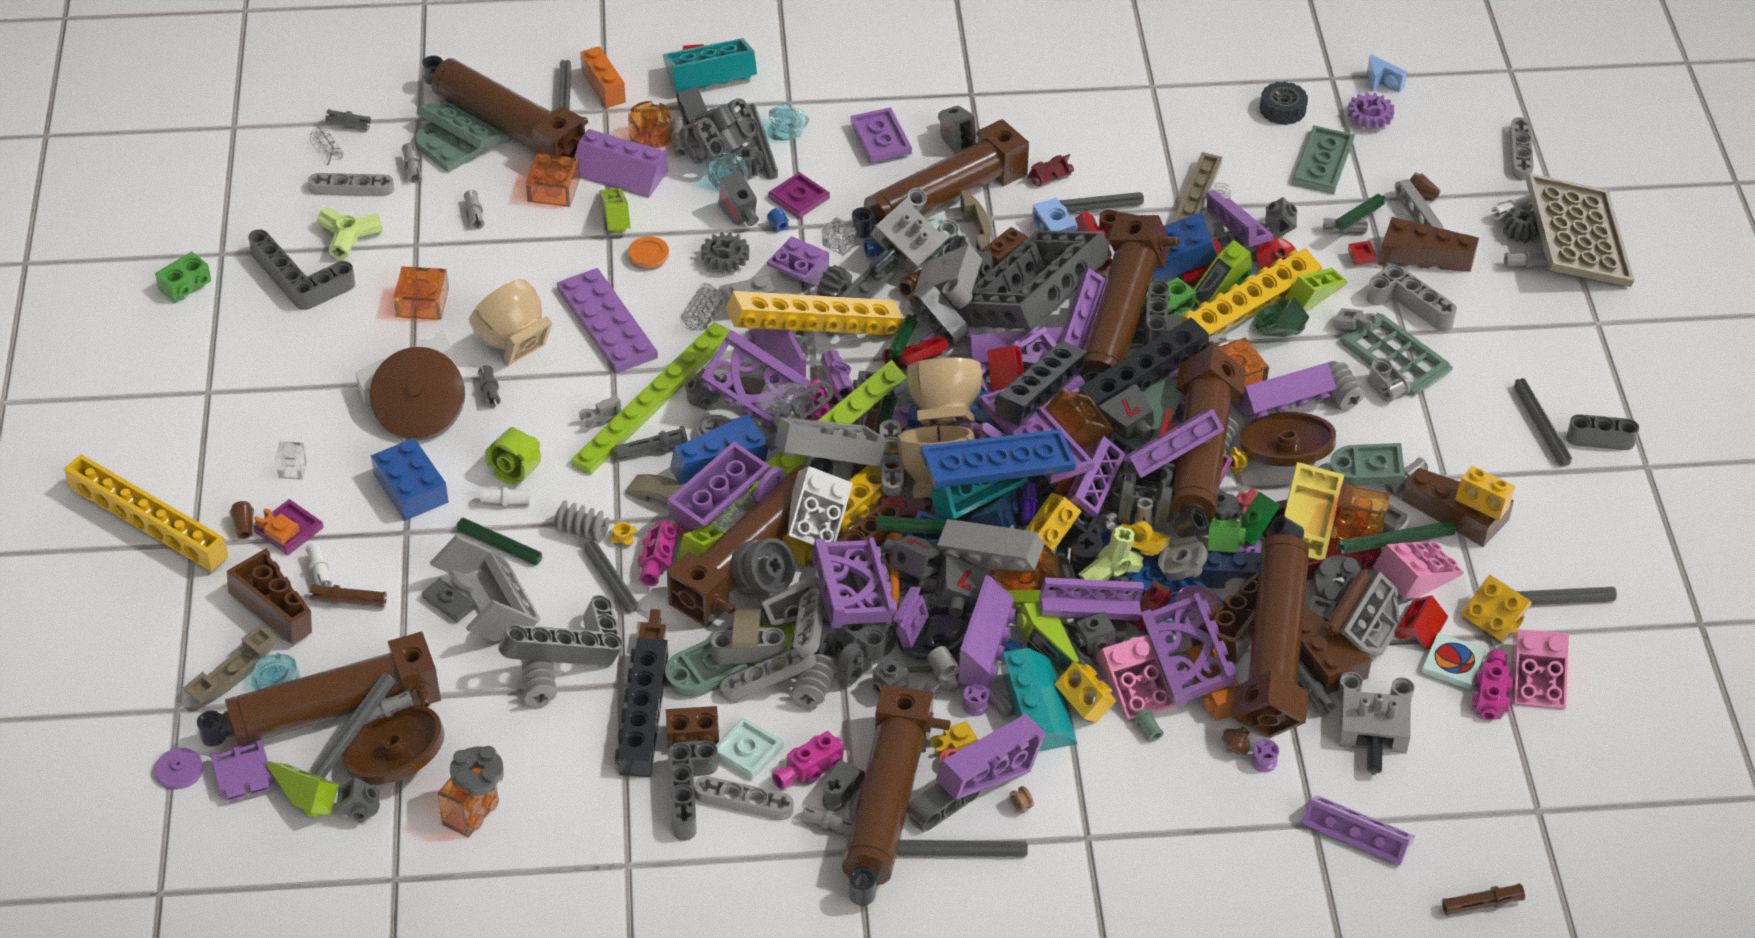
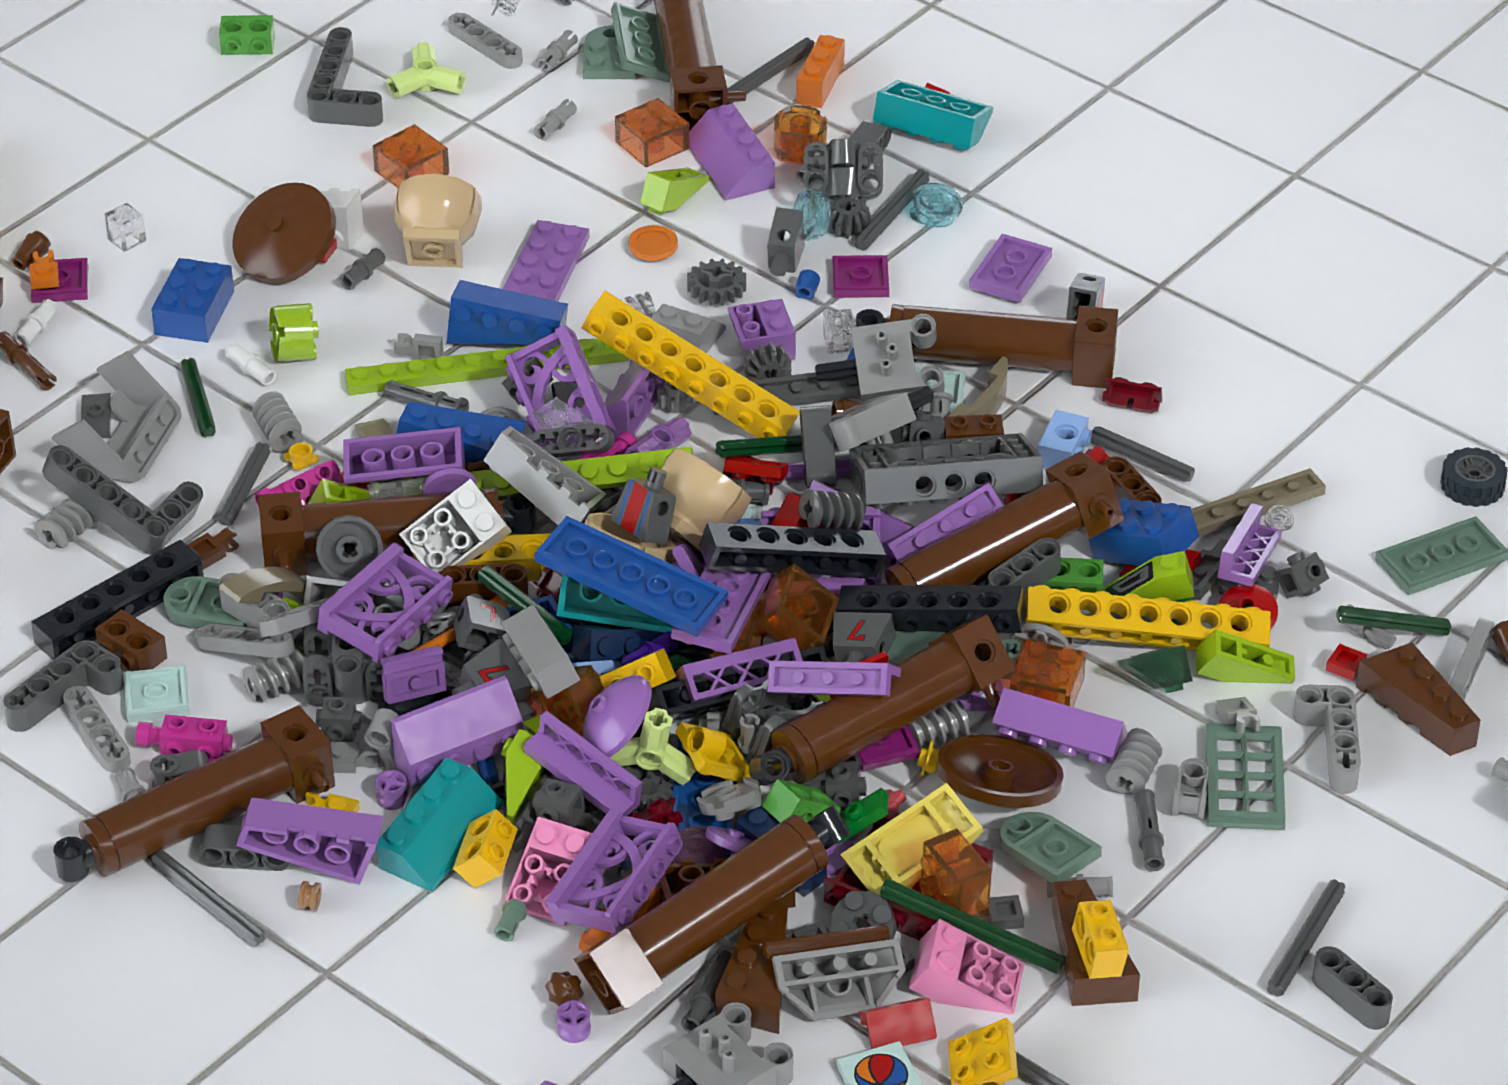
camera: 45 degrees right, 5 degrees down
none -> blue wedge [446,280,568,345]
none -> medium lavender dish [582,675,652,757]
none -> dark grey torso [610,467,676,544]
none -> medium lavender piece [705,826,753,852]
none -> dark grey piece [798,490,866,530]
none -> dark grey pin [1135,789,1165,871]

